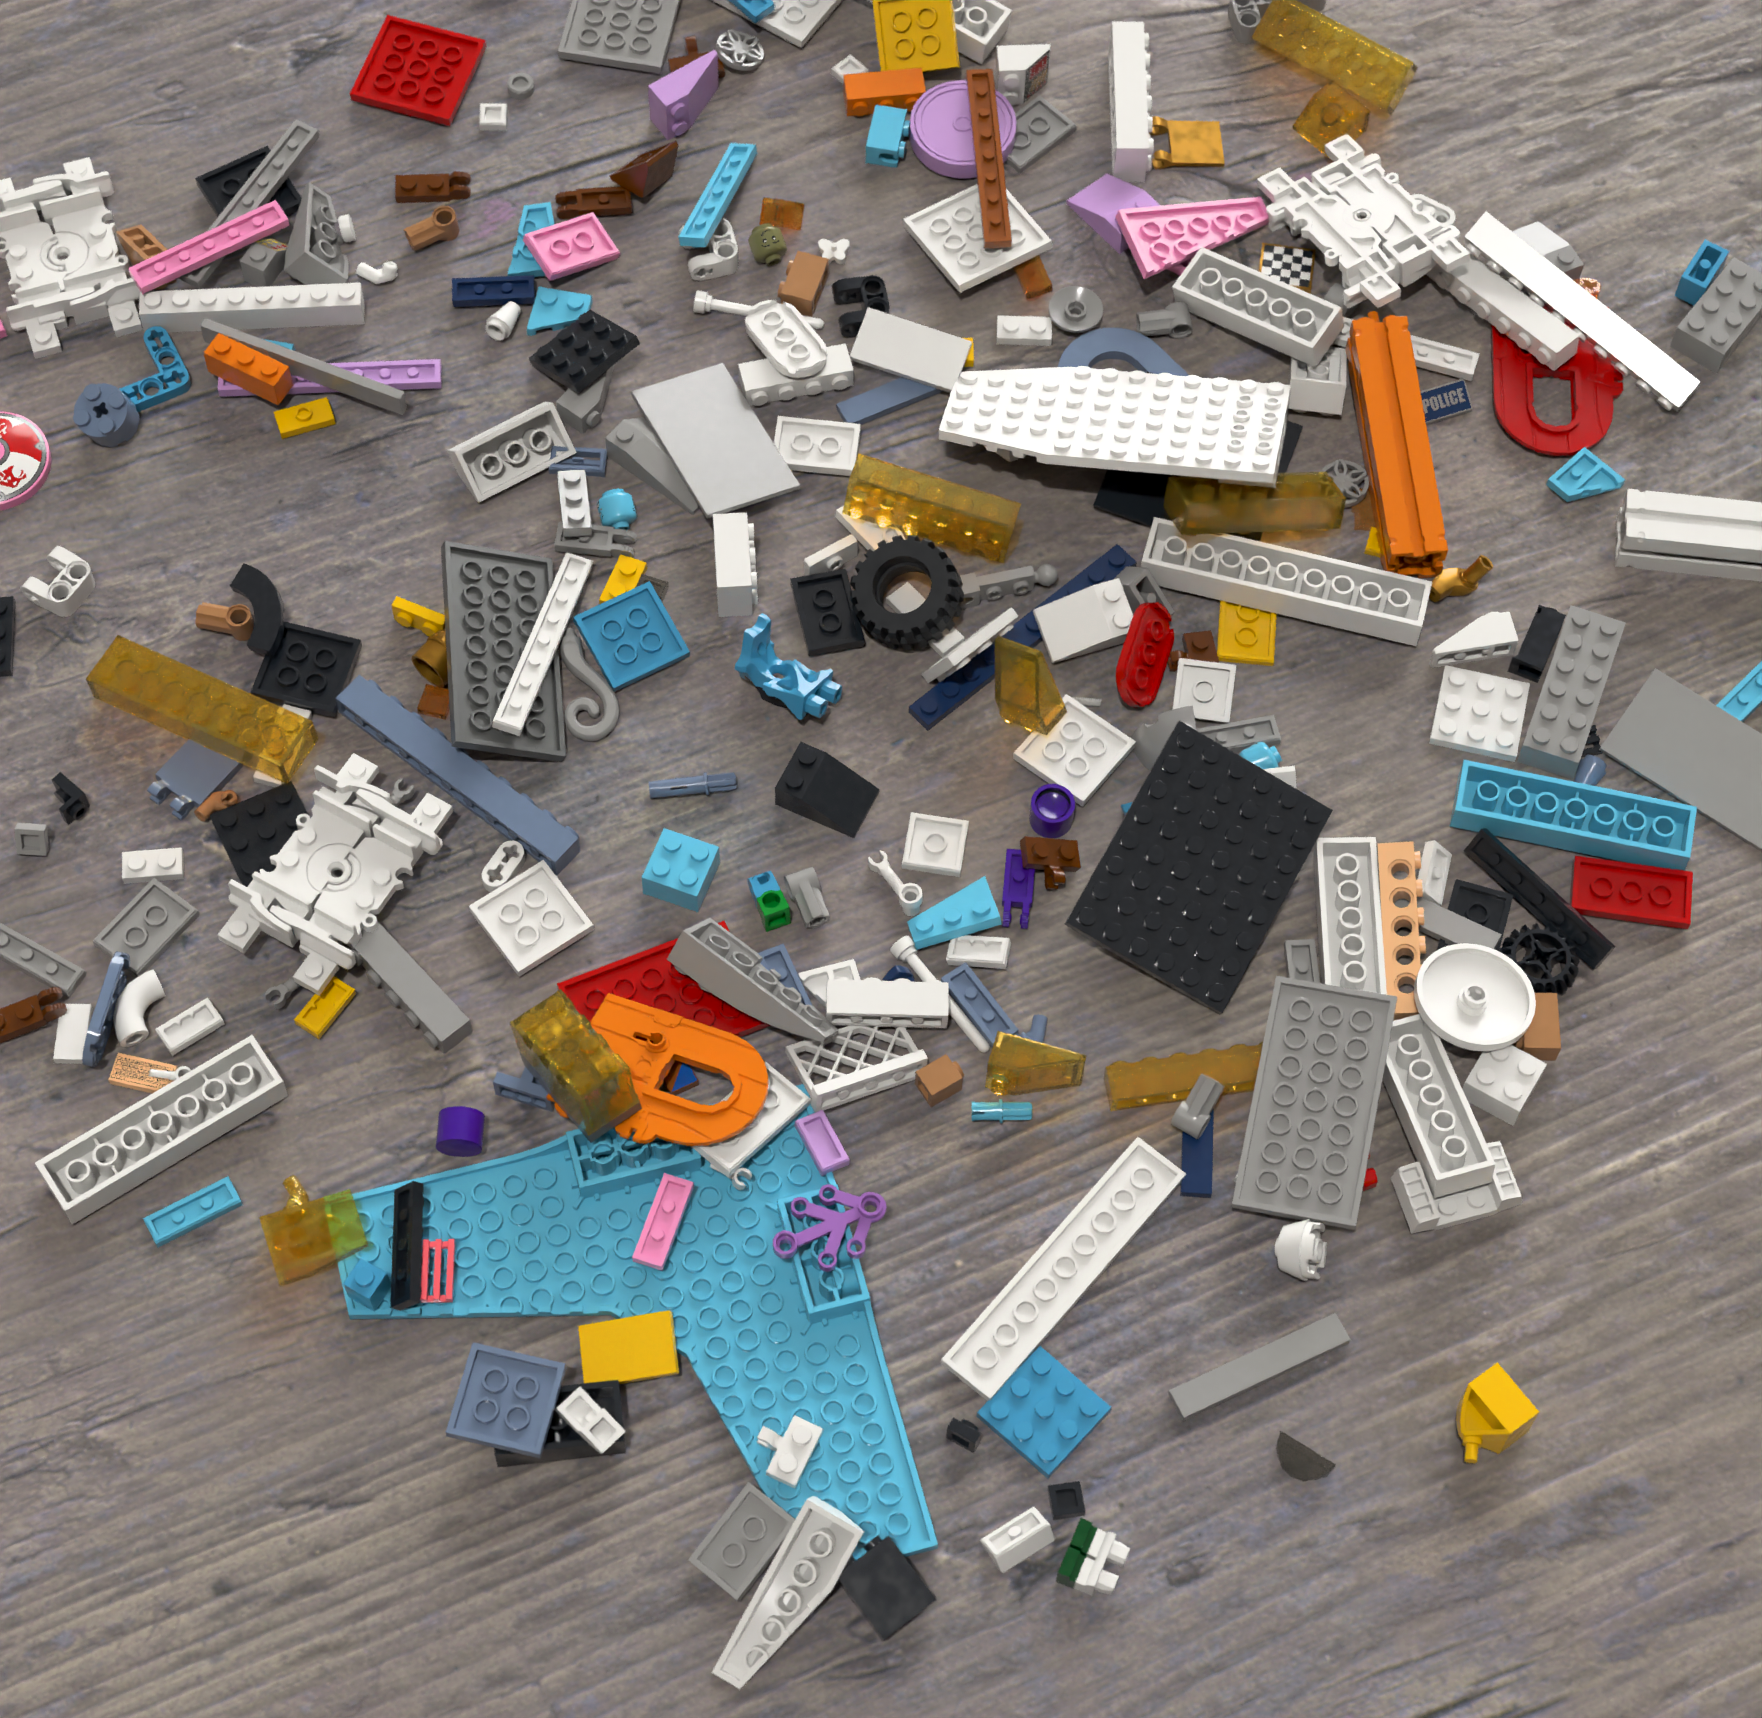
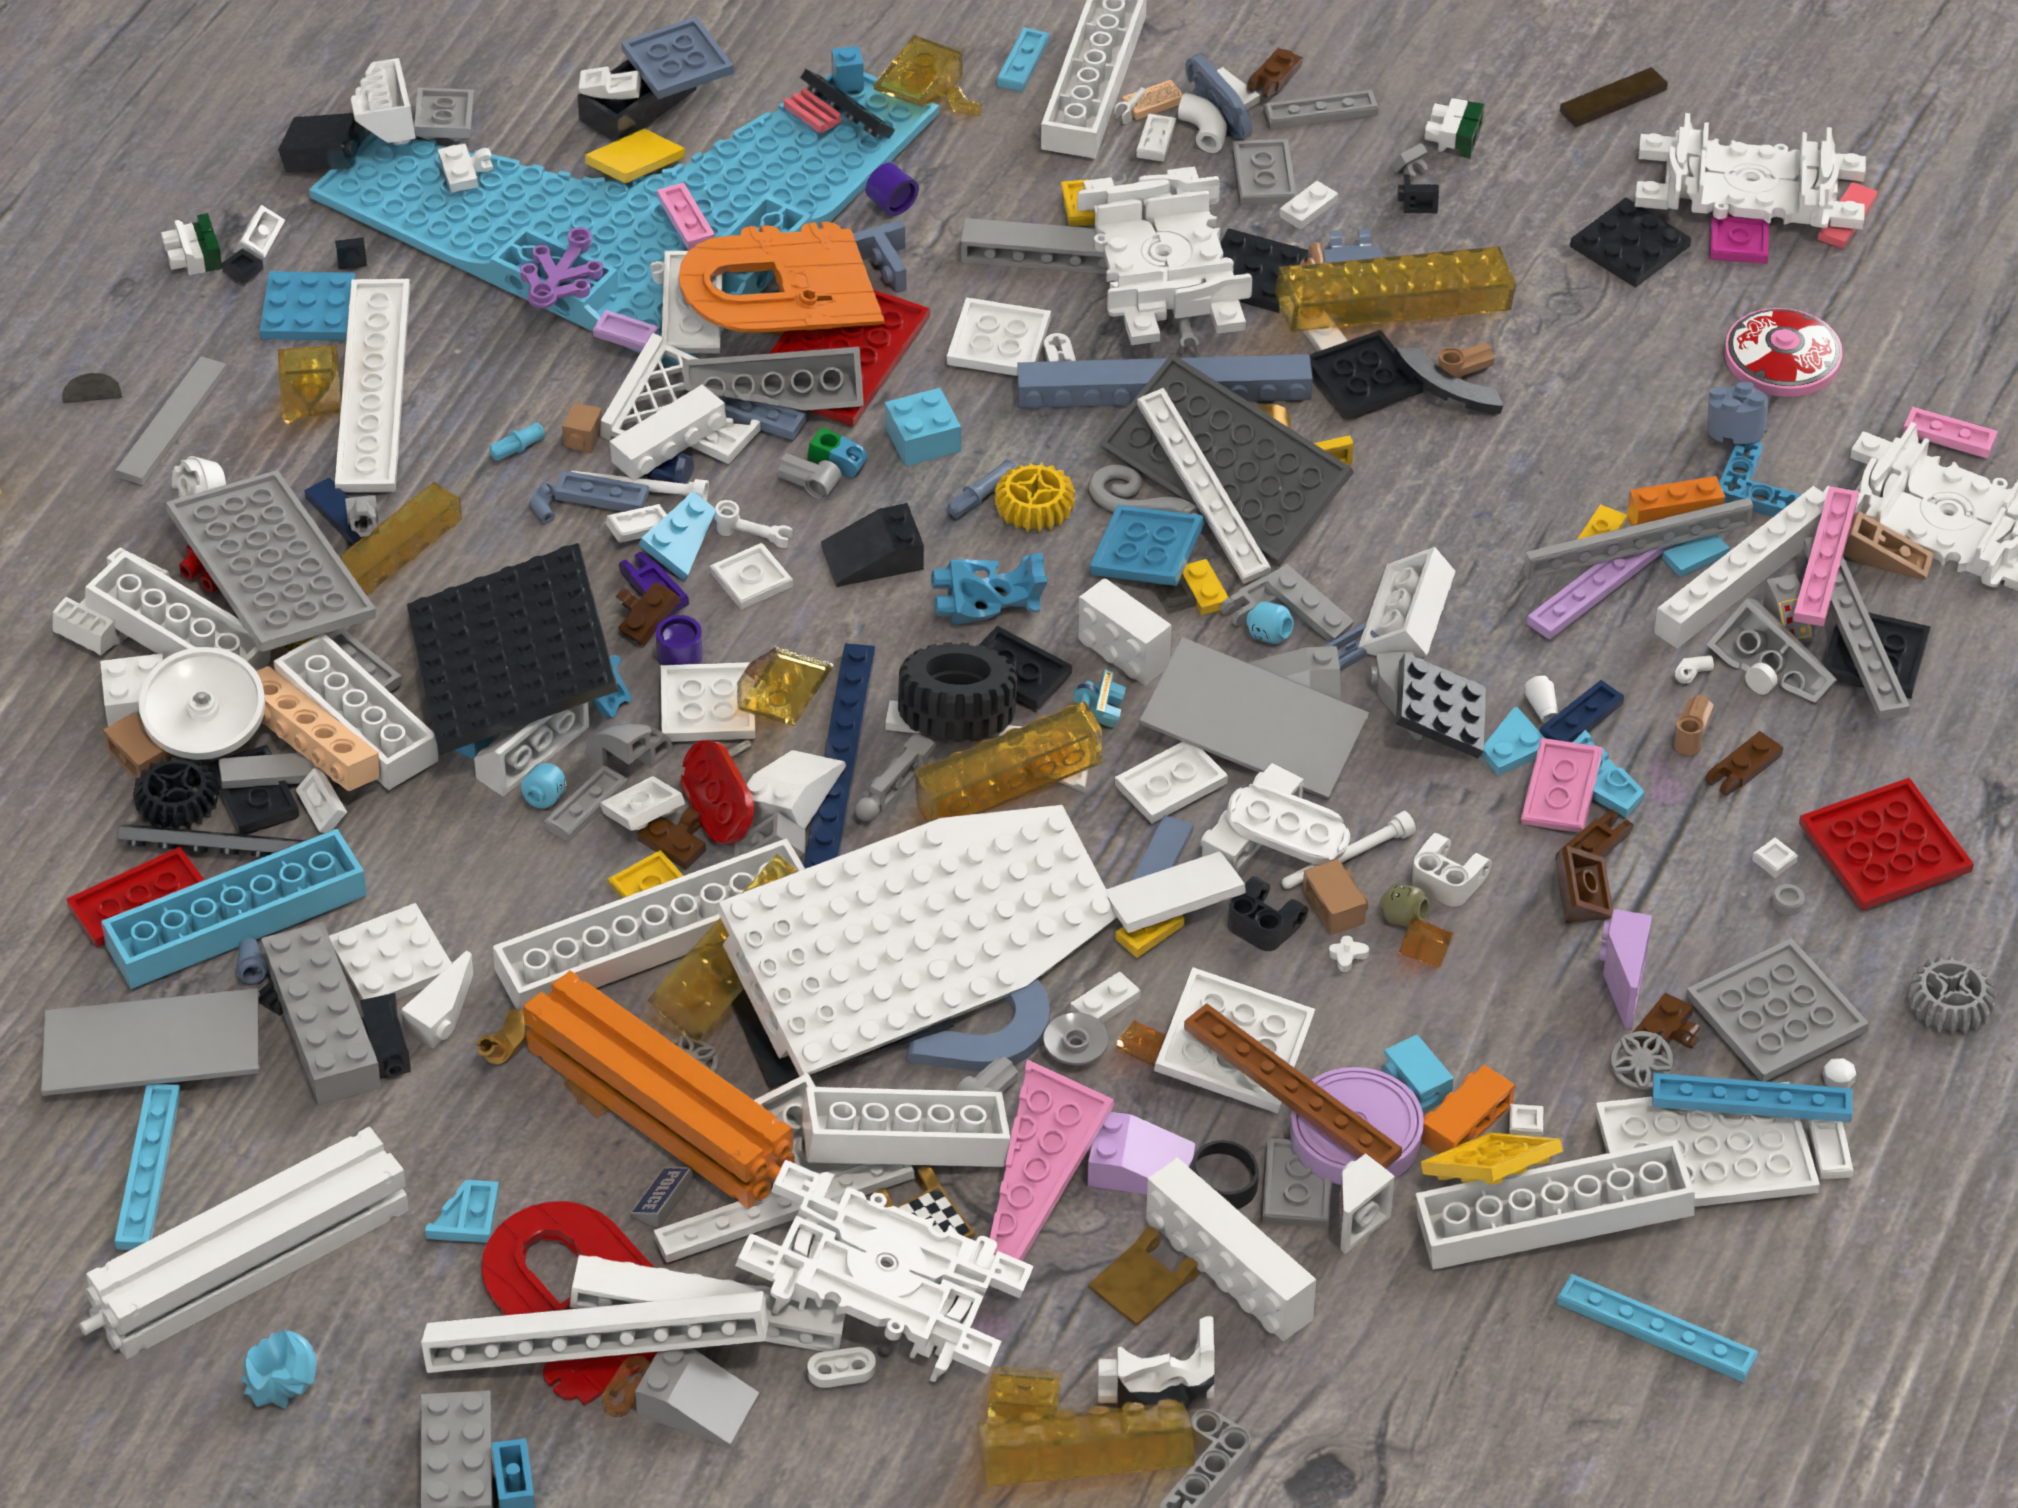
camera: 140 degrees right, 15 degrees down
white piece [20,546,95,617] -> none
clear yellow piece [510,989,642,1143] -> none
medium azure plate [679,143,757,248] -> none
white plate [804,534,858,576] -> none
white plate [921,607,1018,683] -> none
clear yellow slope [985,1031,1087,1096] -> none
none -> clear yellow piece [278,345,342,425]
none -> yellow gear [995,462,1075,533]
none -> medium azure hips [1073,669,1126,731]
none -> white hips [1098,1316,1214,1414]
none -> black tyre [1189,1140,1259,1209]

